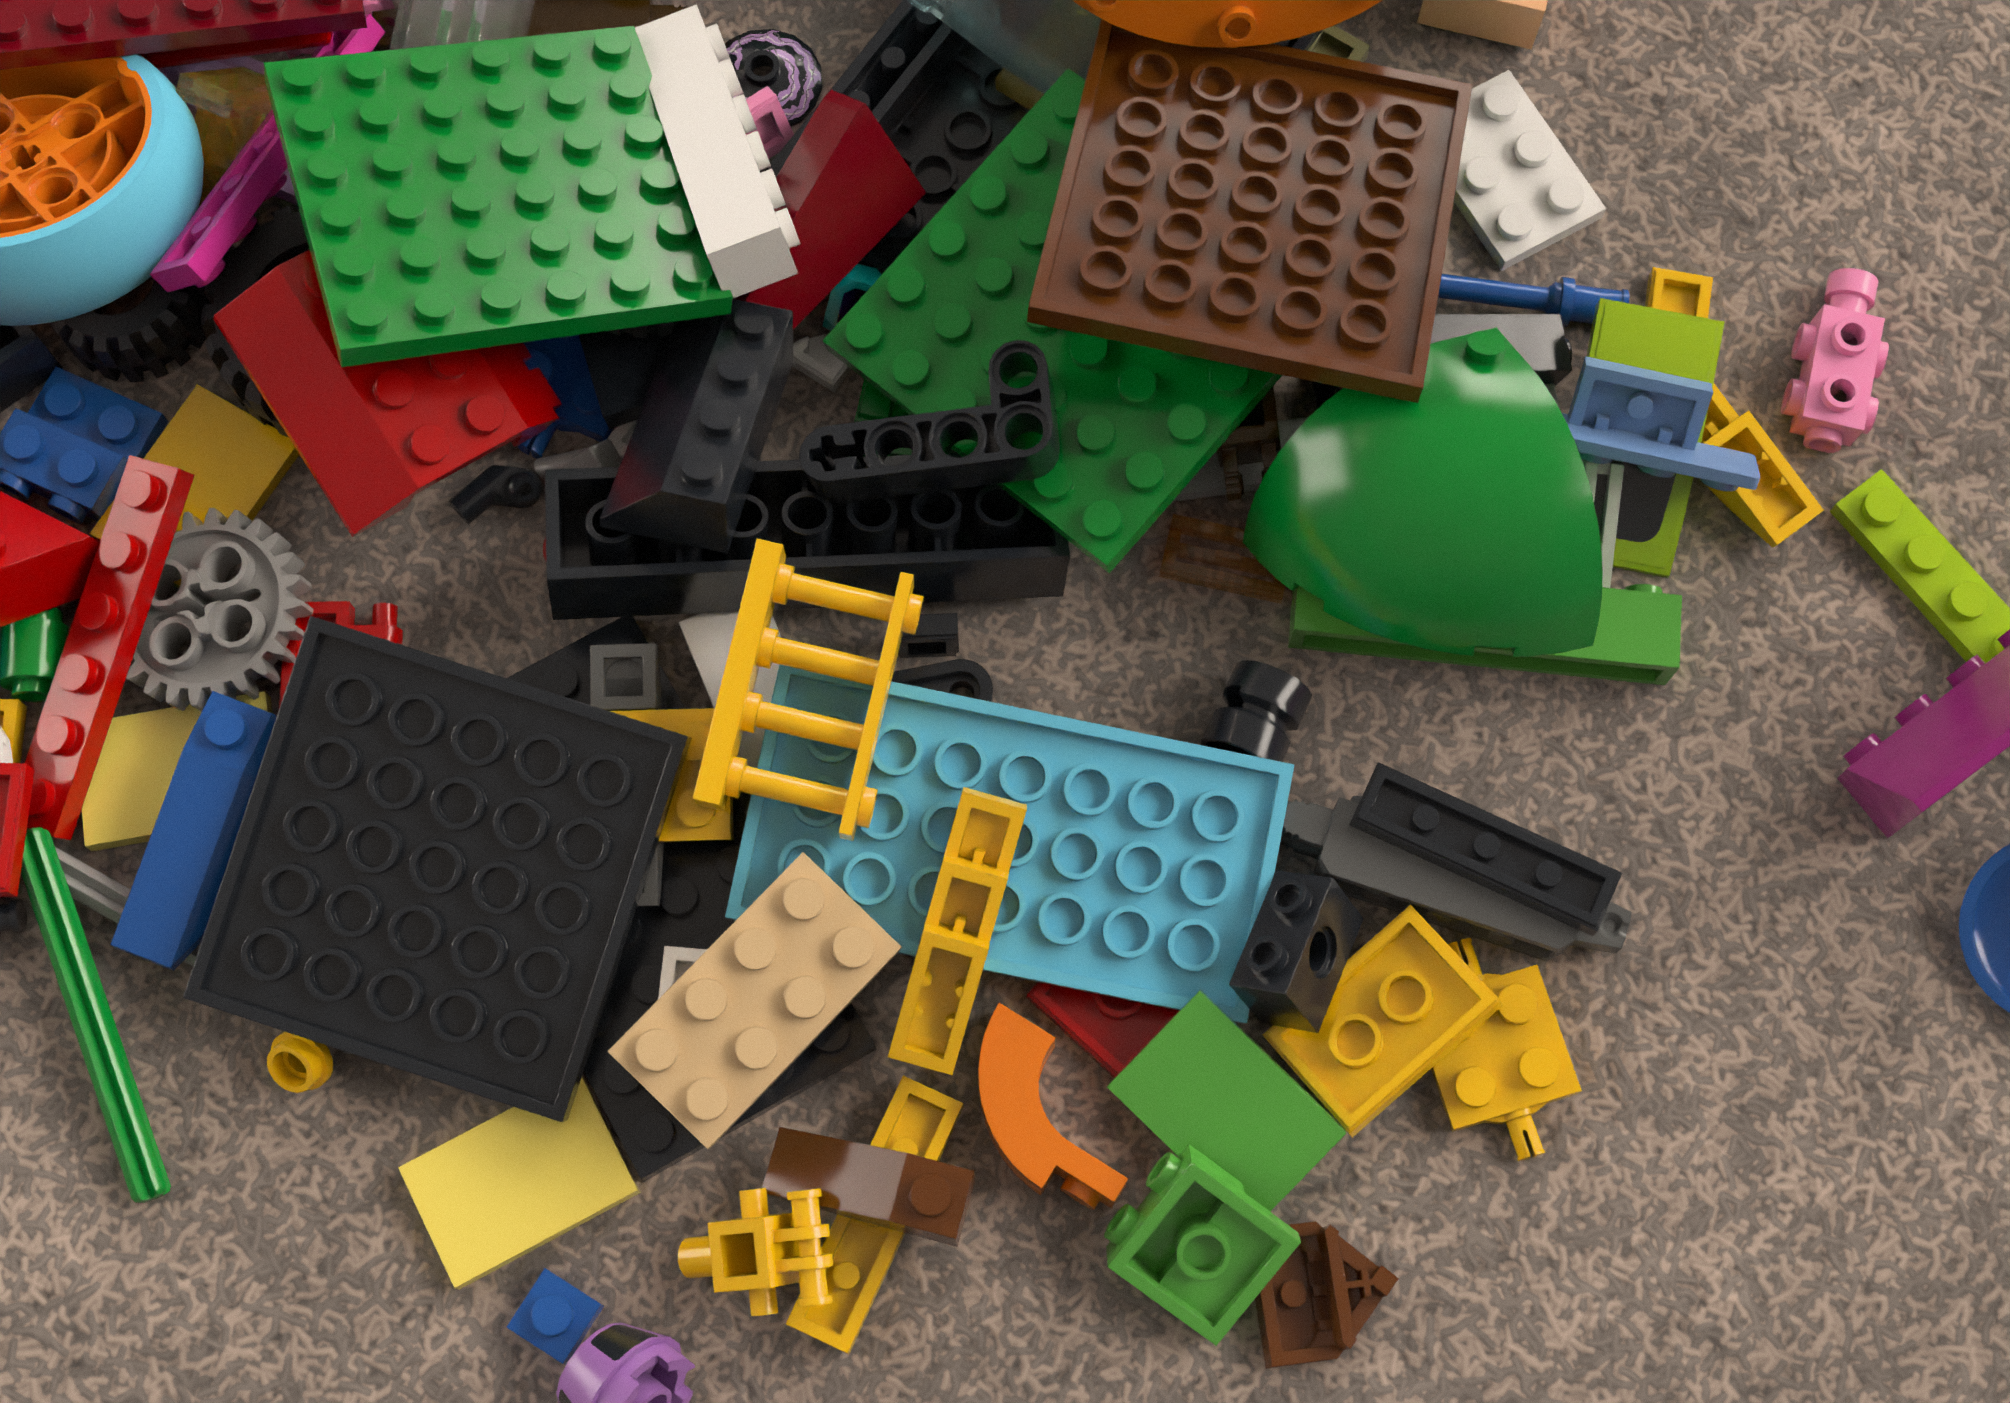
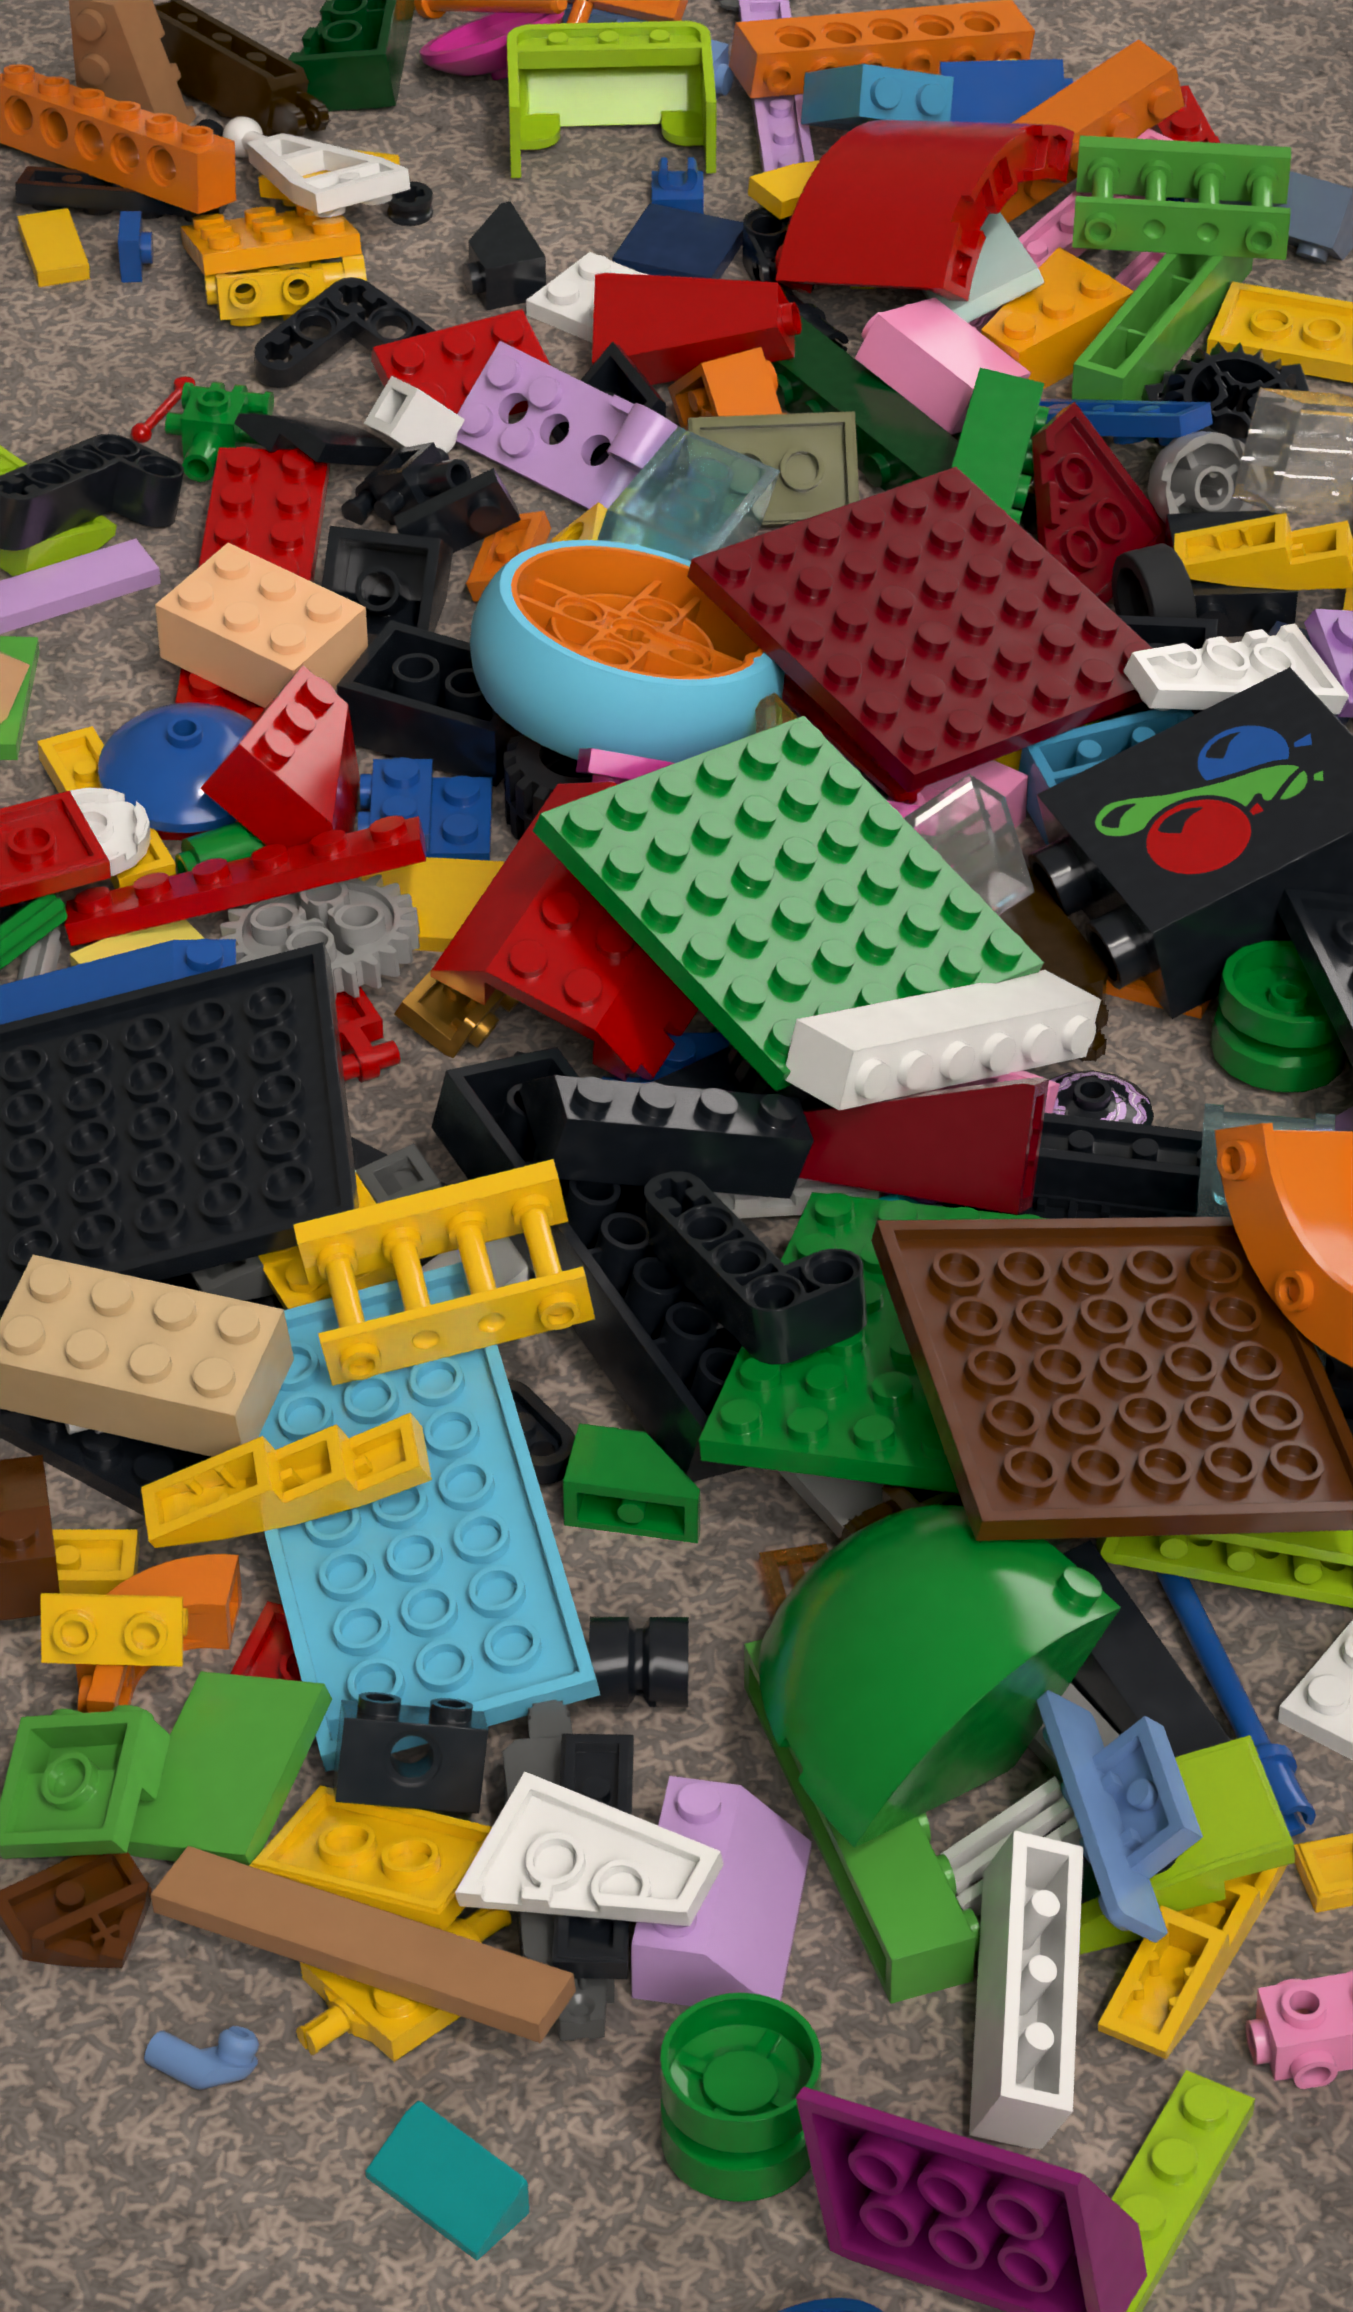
camera: 65 degrees right, 30 degrees down
black tile [898,613,959,658] -> none
none -> yellow hinge [41,1593,188,1667]
none -> medium blue arm [144,2026,259,2090]
none -> medium nougat tile [150,1846,576,2043]
none -> teal slope [365,2100,529,2261]
none -> pearl gold bracket [394,969,520,1058]
none -> white wing [455,1772,724,1926]
none -> green slope [563,1423,700,1543]
none -> lavender slope [631,1776,812,2006]
none -> green wheel [660,1993,822,2202]
none -> white brick [969,1830,1083,2149]

